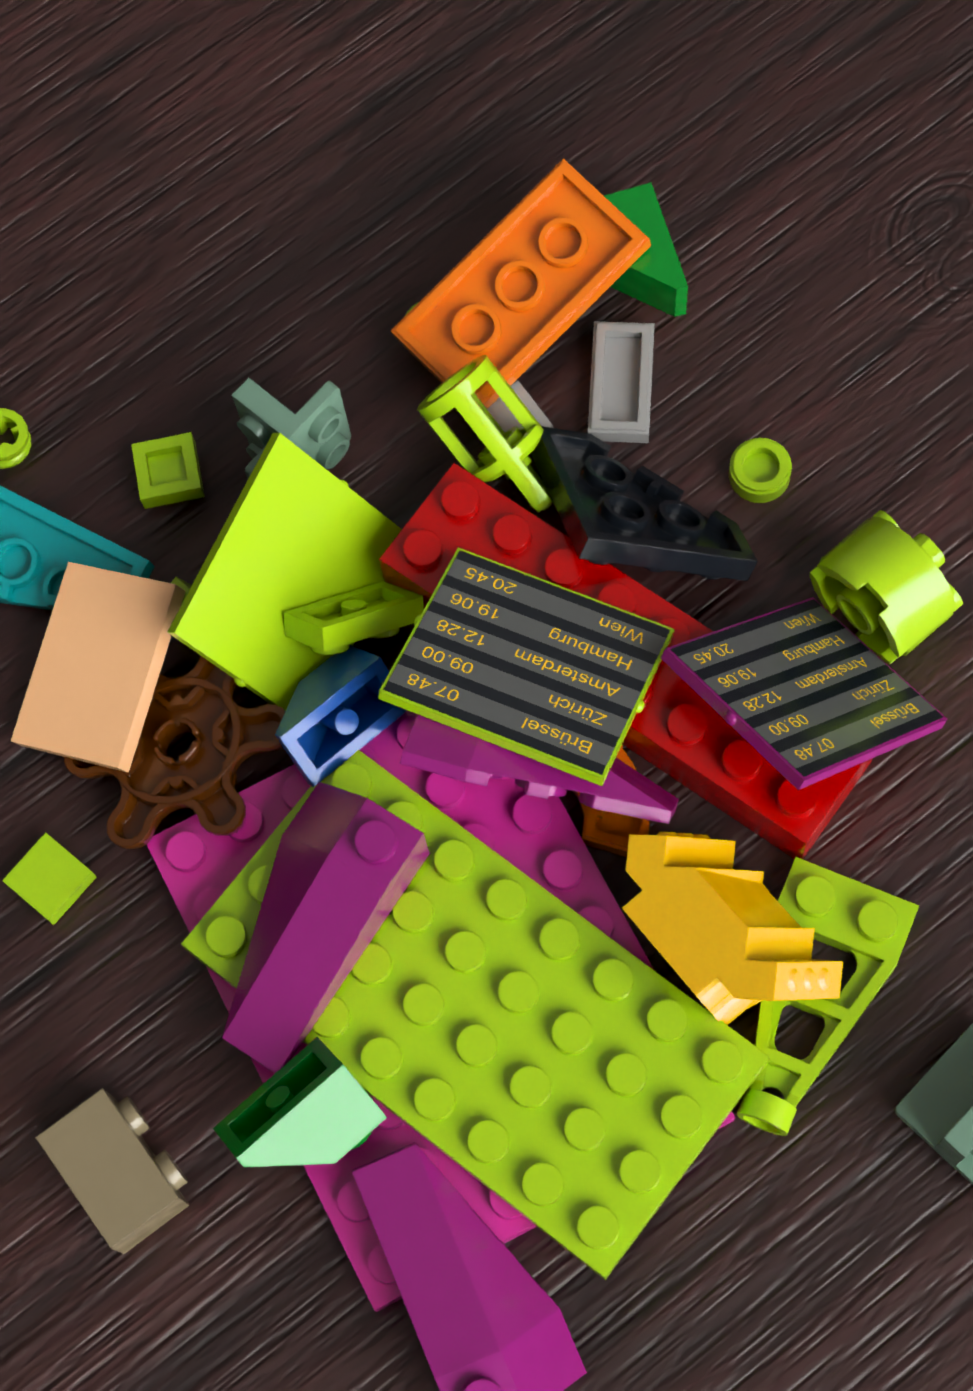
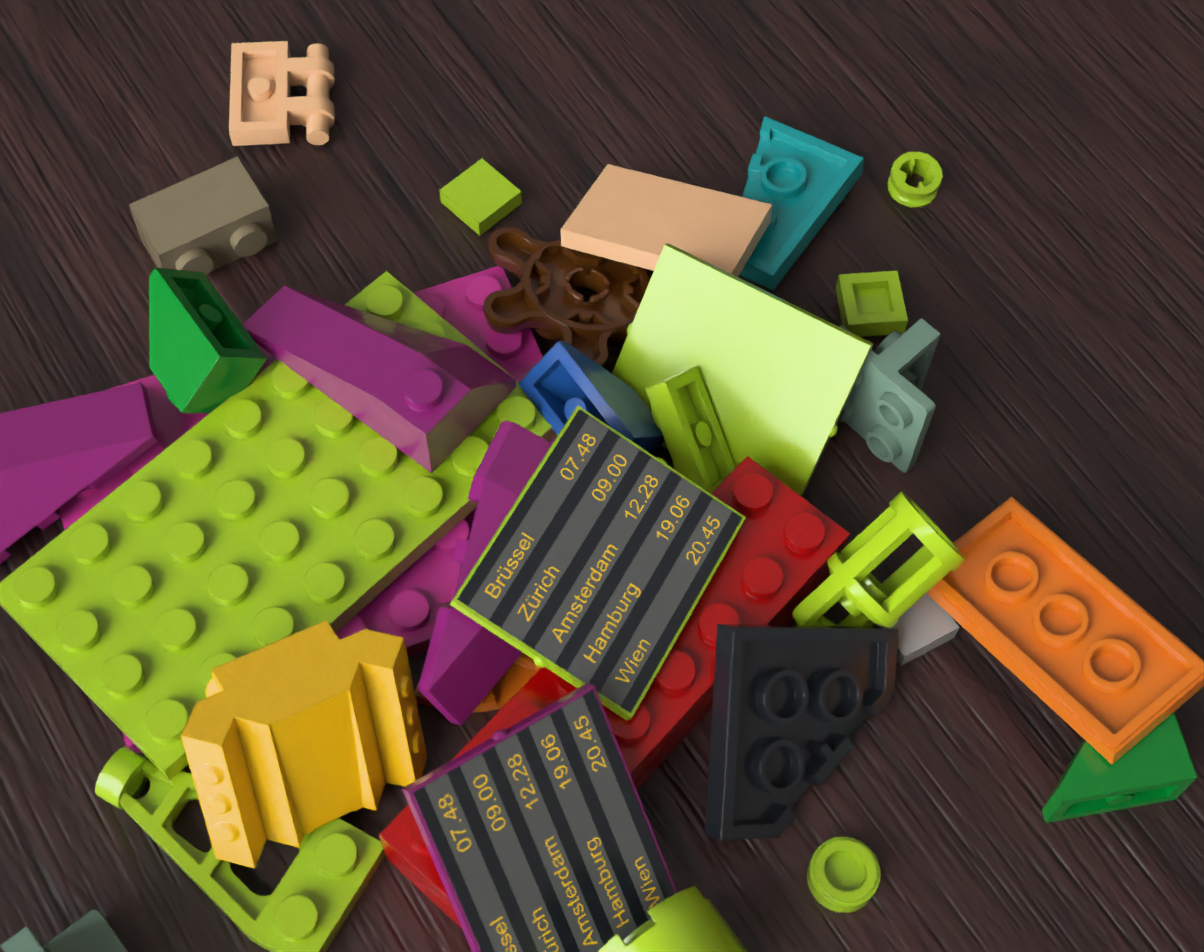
camera: 85 degrees right, 10 degrees down
light grey tile [588,321,655,443] -> none

